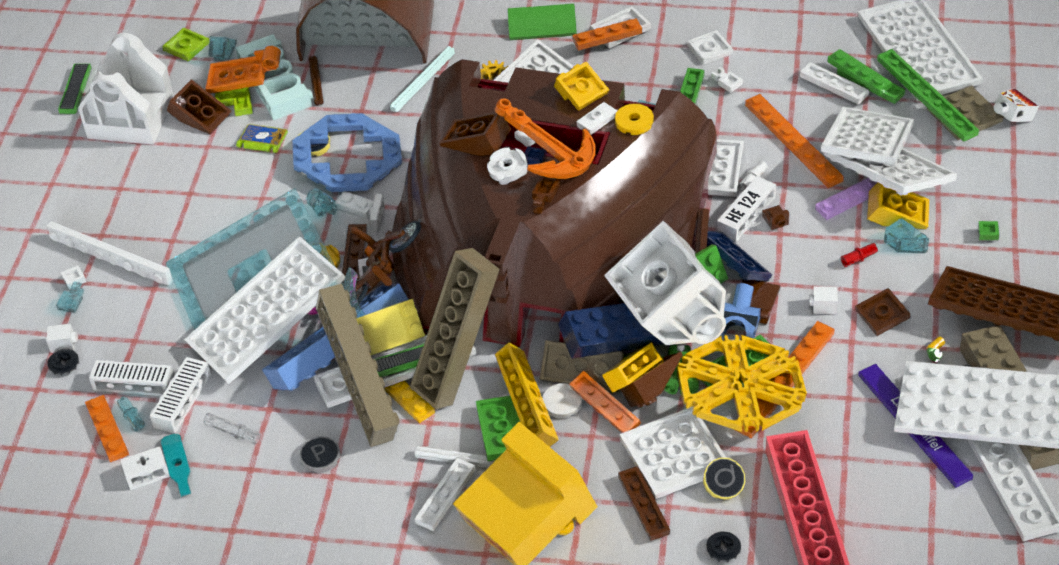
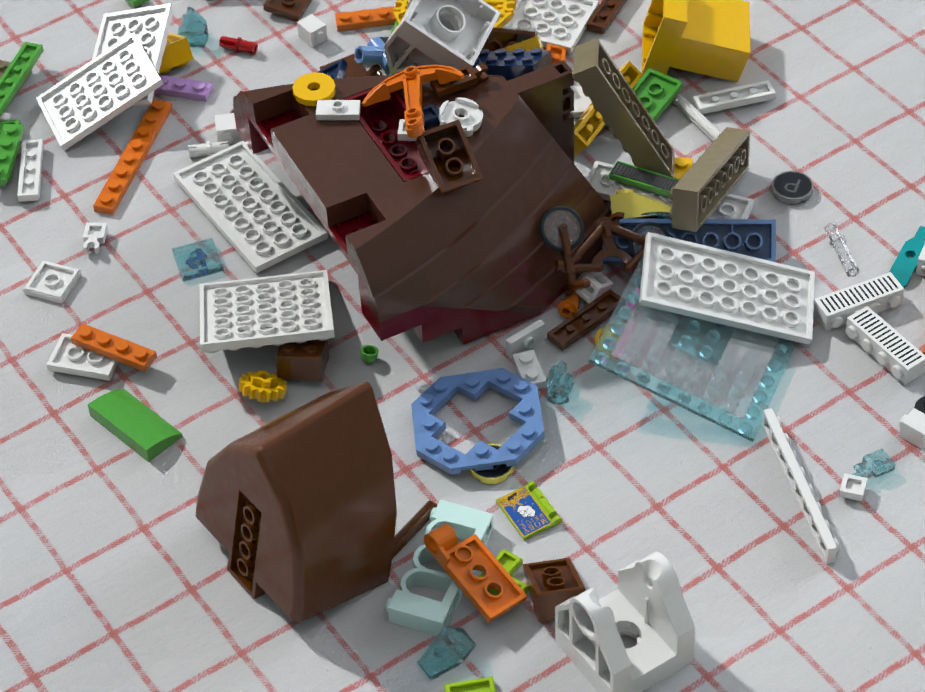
camera: 135 degrees left, 0 degrees up
clear light blue axle [117,396,145,431] -> none
yellow plate [554,62,609,111] -> none
bright green plate [680,68,705,104] -> none

